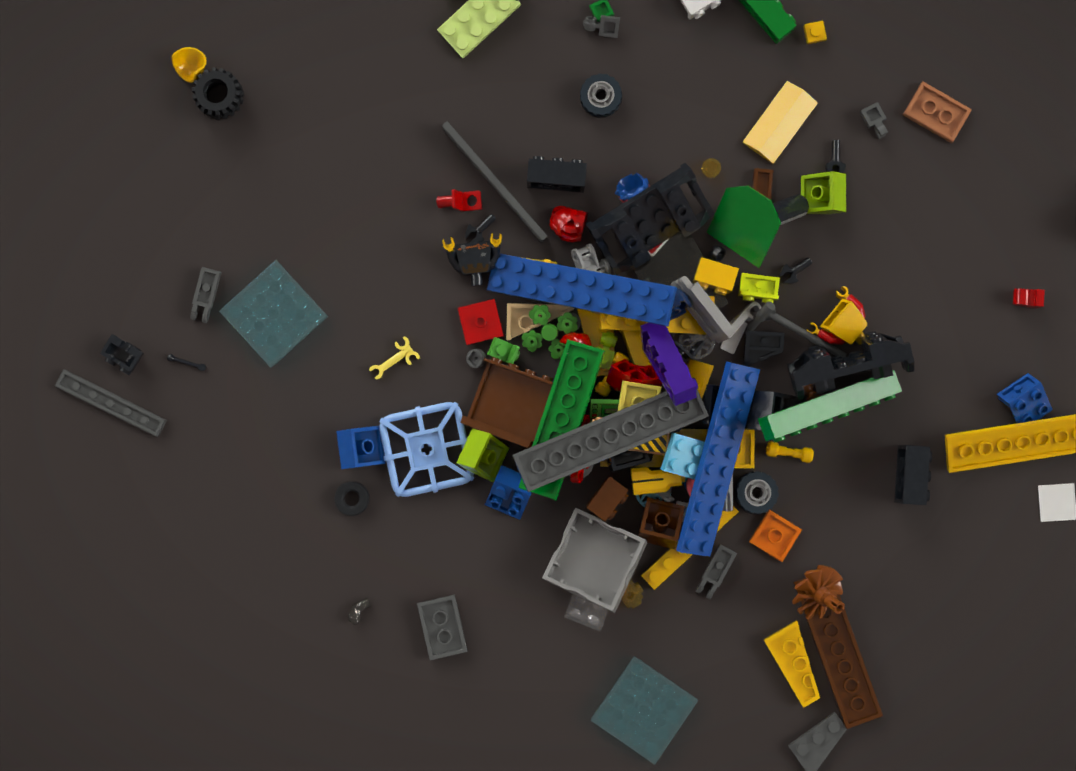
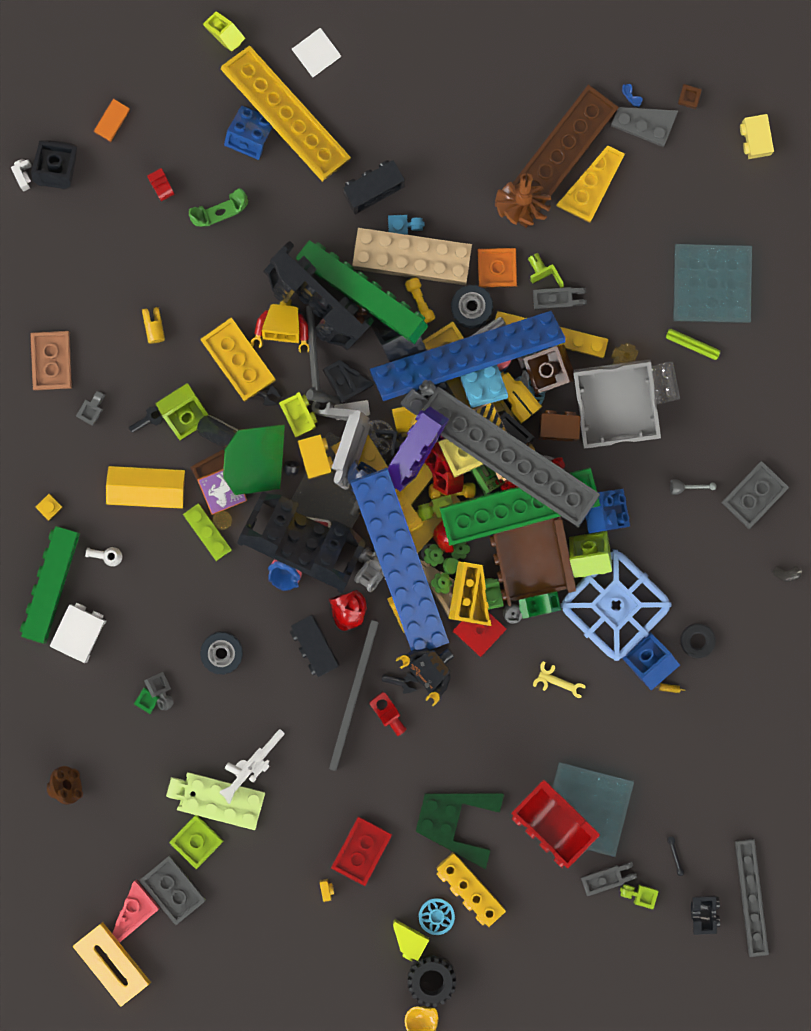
camera: 120 degrees left, 0 degrees up
none -> white bar [85,547,122,566]
none -> yellow hinge [142,307,165,344]
none -> lime plate [183,503,232,561]
none -> bright green piece [189,188,248,227]
none -> tile [197,469,247,515]
none -> yellow plate [200,318,276,402]
none -> white piece [220,729,285,804]
none -> yellow plate [320,879,334,902]
none -> red plate [331,816,392,886]
none -> tan brick [352,228,472,286]
none -> dark azure plate [388,215,425,235]
none -> neon yellow slope [393,919,429,961]
none -> dark grey plate [400,380,436,416]
none -> dark green wing [416,793,504,869]
none -> medium azure wheel [419,898,455,935]
none -> yellow brick [436,852,506,927]
none -> yellow wedge [449,562,491,626]
none -> red cylinder [511,780,600,869]
none -> green brick [519,591,561,619]
none -> lime bracket [528,253,564,288]
none -> lime plate [620,884,659,909]
none -> blue piece [622,84,643,107]
none -> yellow piece [657,683,686,693]
none -> lime axle [666,329,721,360]
none -> hinge [670,479,717,495]

